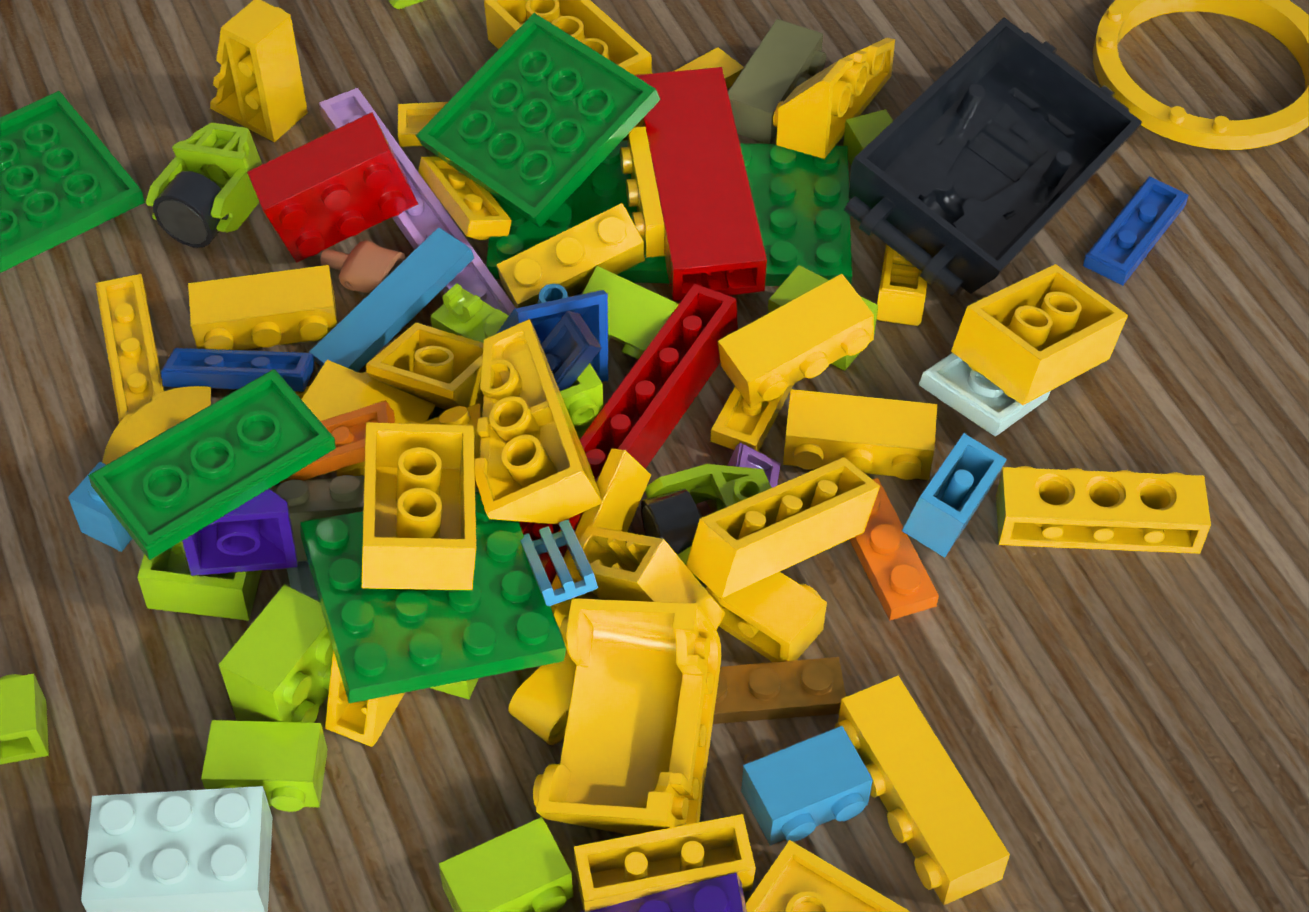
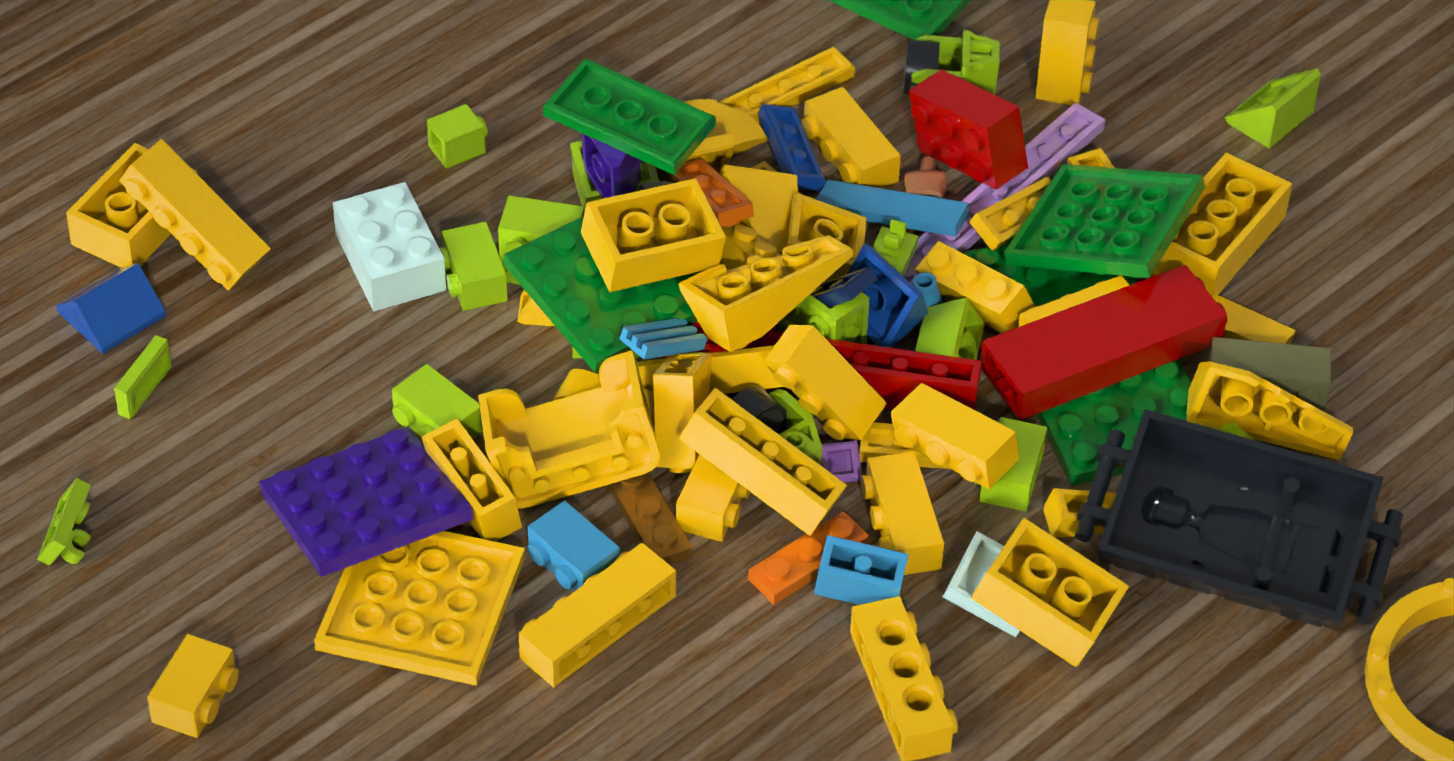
camera: 70 degrees right, 5 degrees down
blue tile [1083,176,1189,286] -> none
none -> yellow brick [764,324,887,440]

